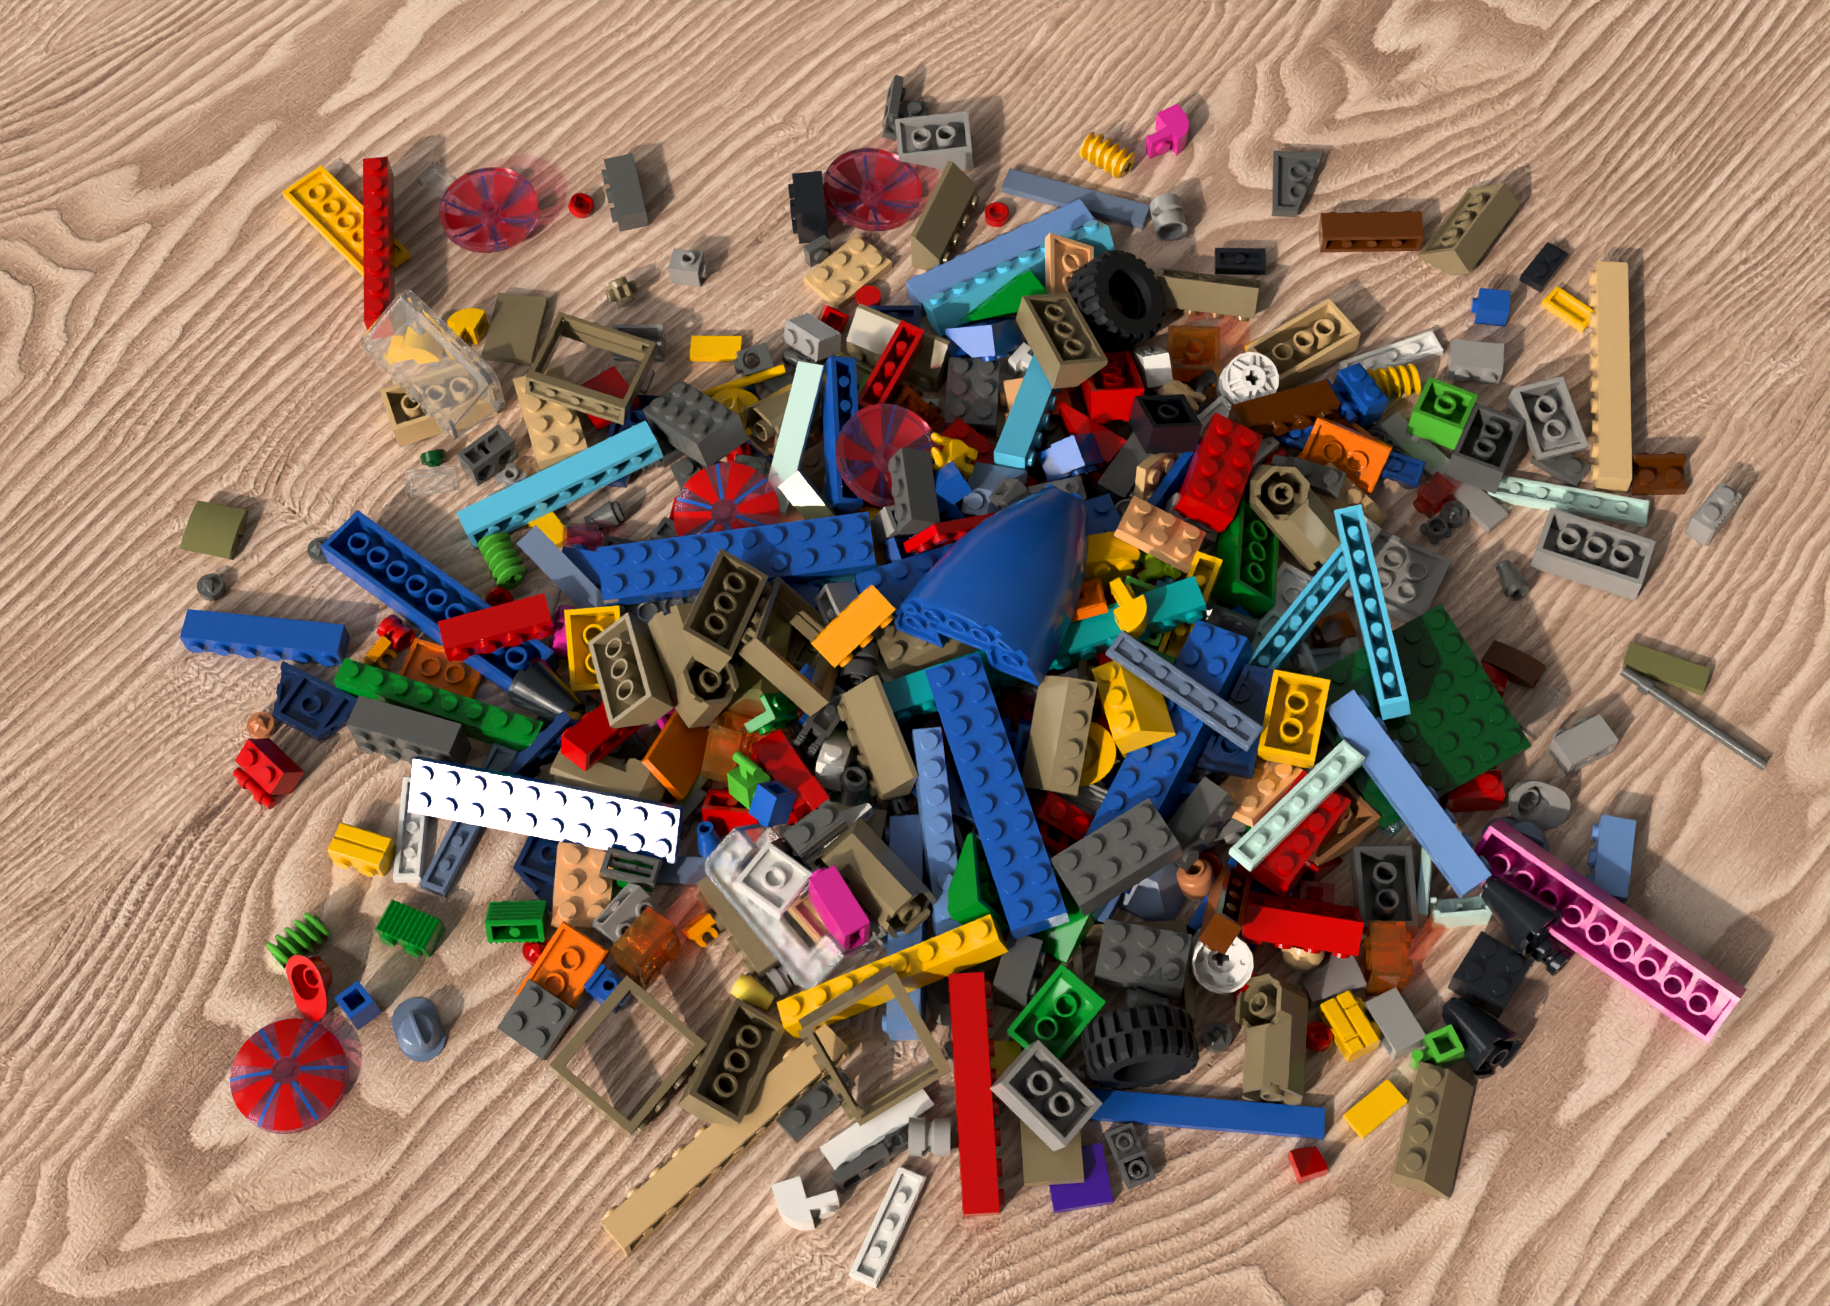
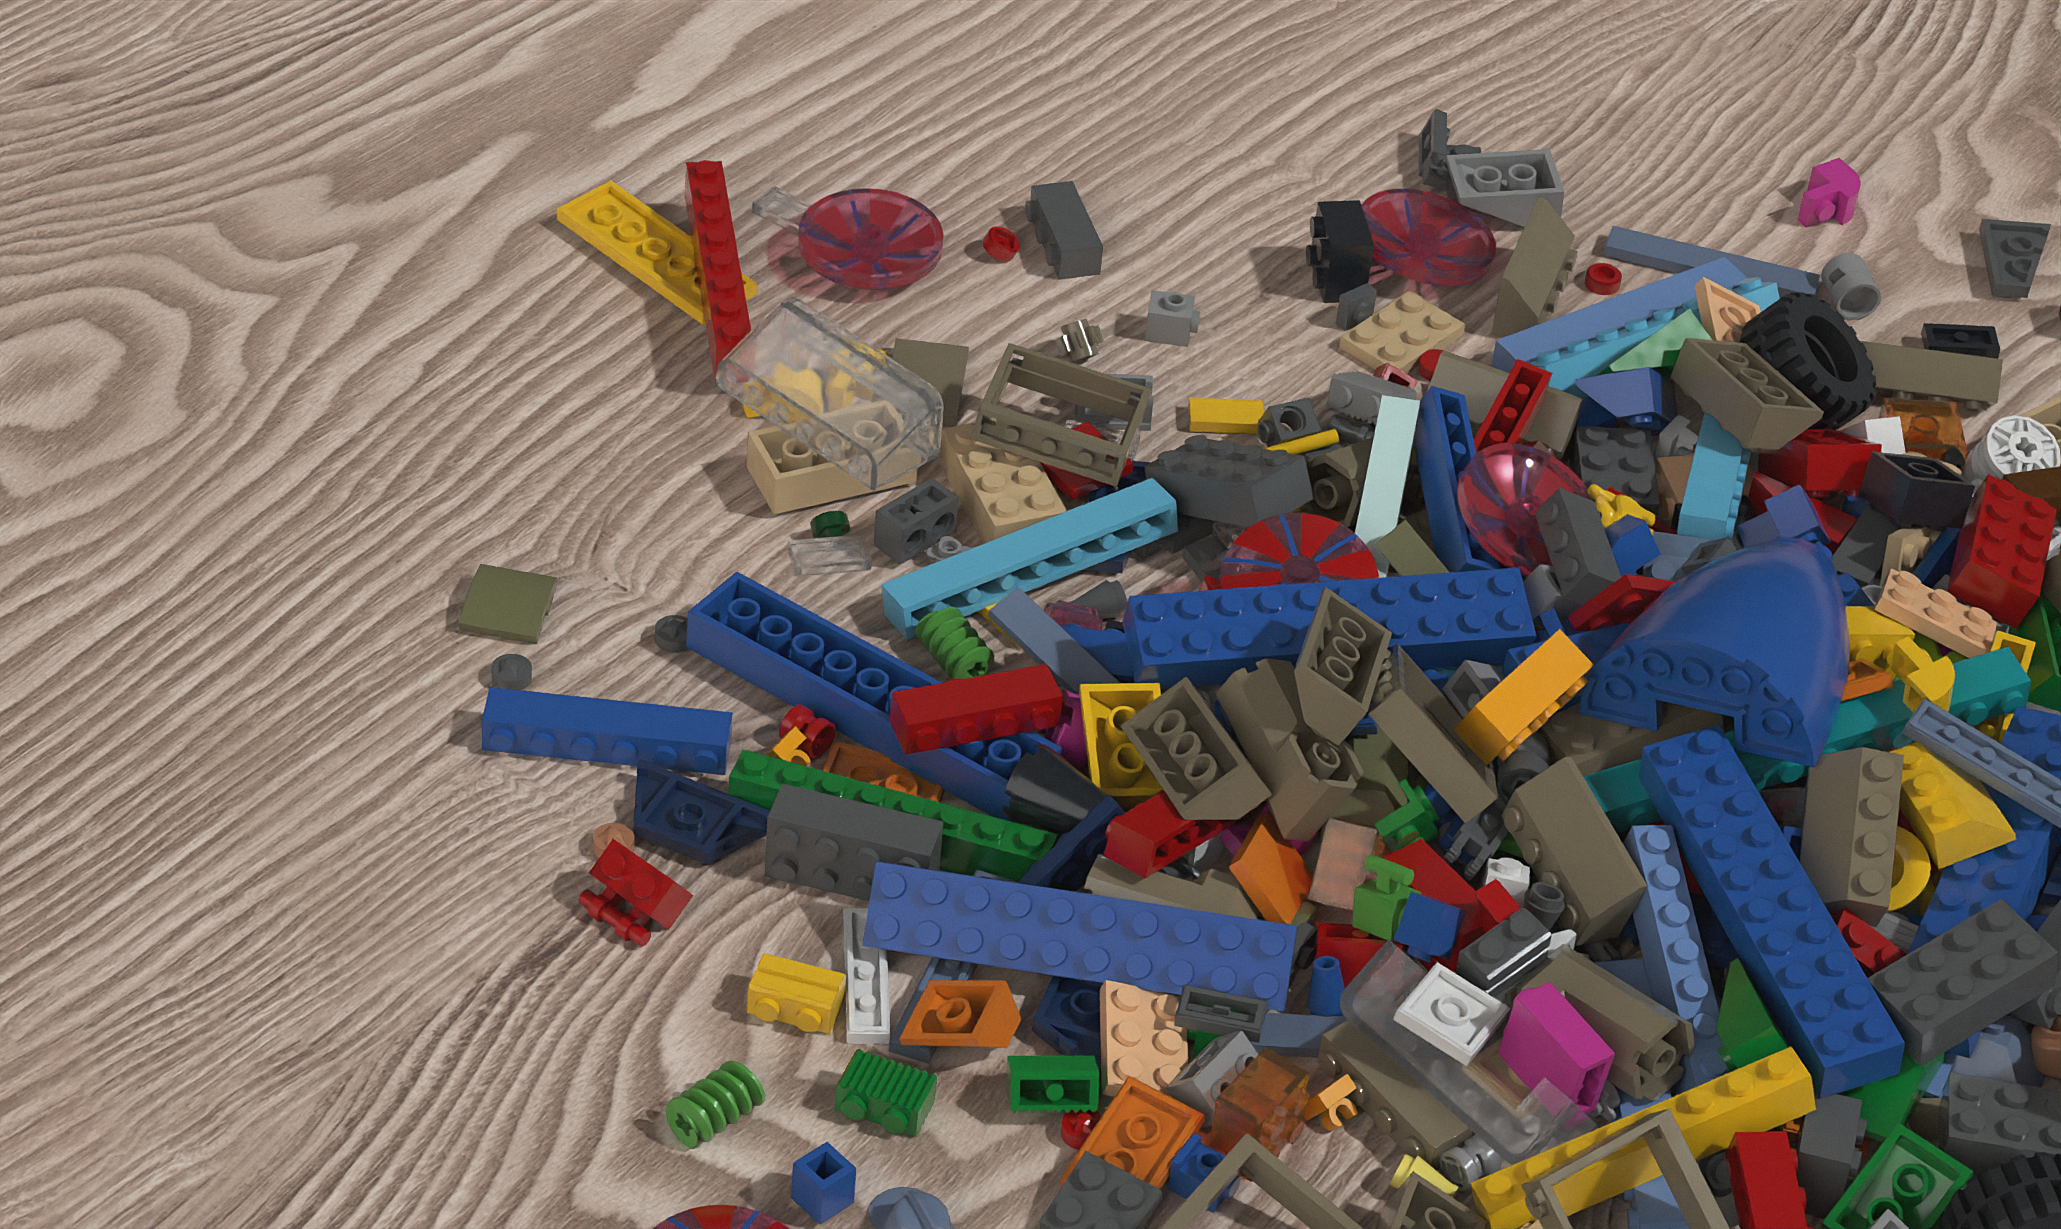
camera: 10 degrees left, 20 degrees down
red piece [286,955,333,1021] -> none
yellow piece [1080,132,1136,179] -> none
none -> orange slope [899,980,1022,1049]

